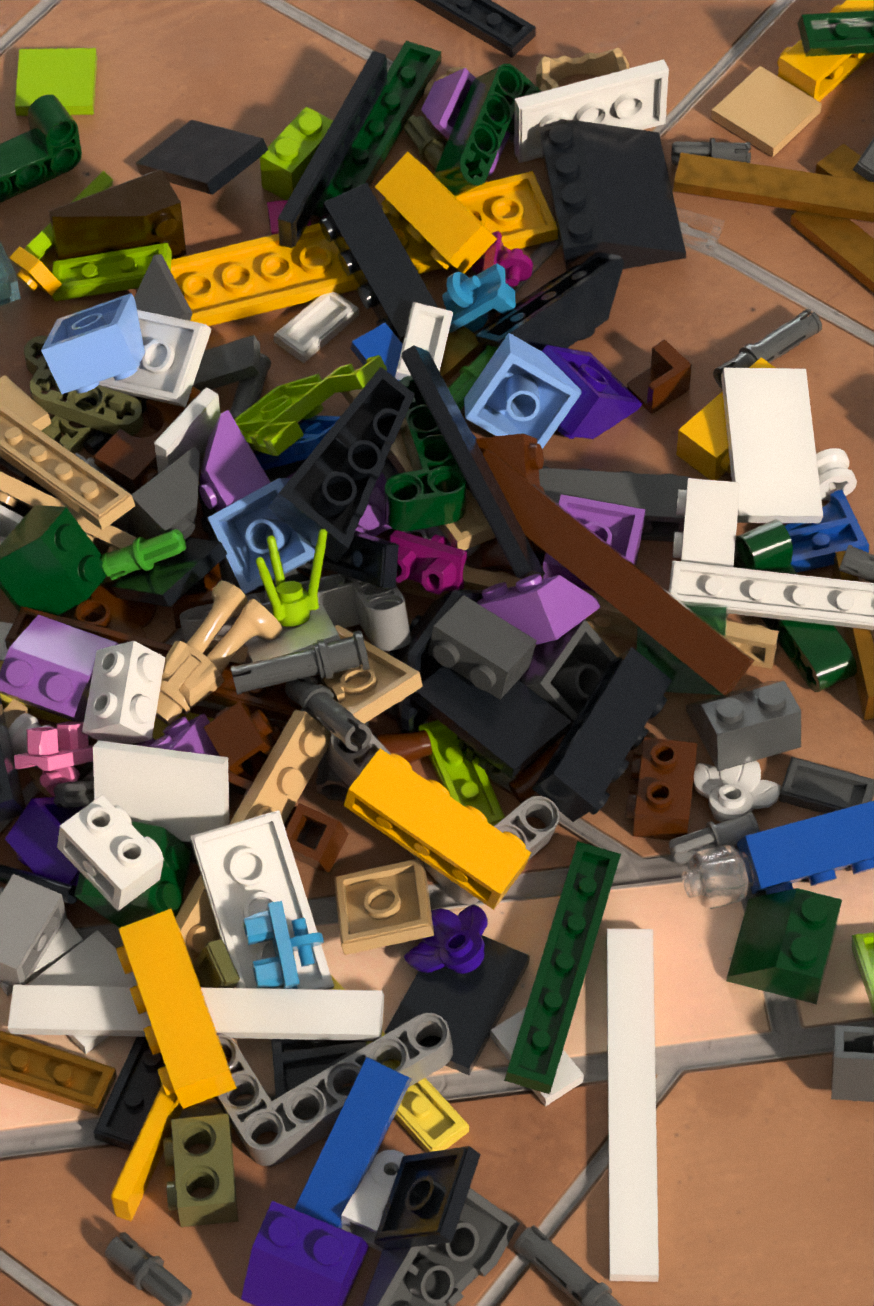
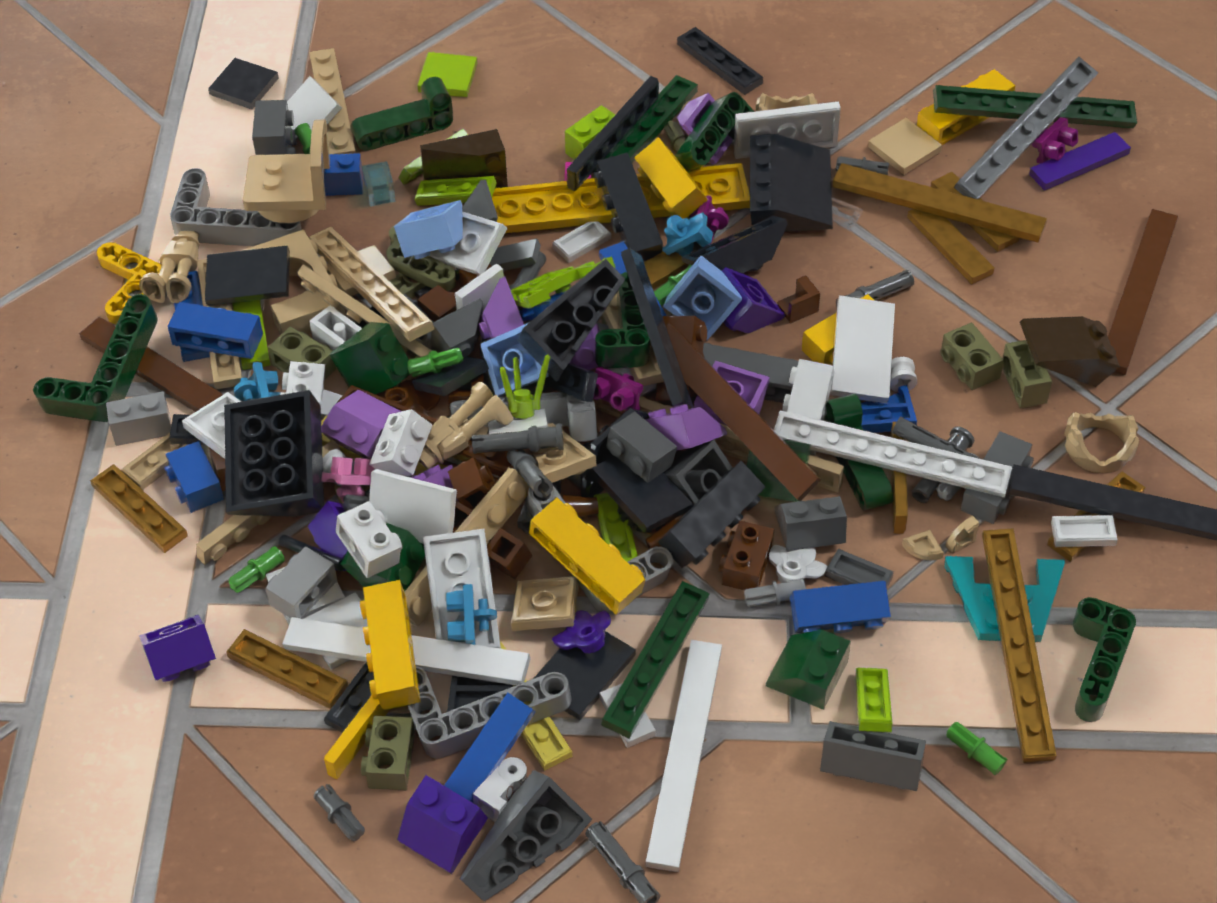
camera: 10 degrees right, 5 degrees down
yellow plate [9,246,62,296] -> none
black tile [136,119,268,195] -> none
olive tile [193,939,240,988] -> none
black tile [374,1146,481,1251] -> none
white tile [395,302,453,380] -> none
clear head [682,844,754,909] -> none

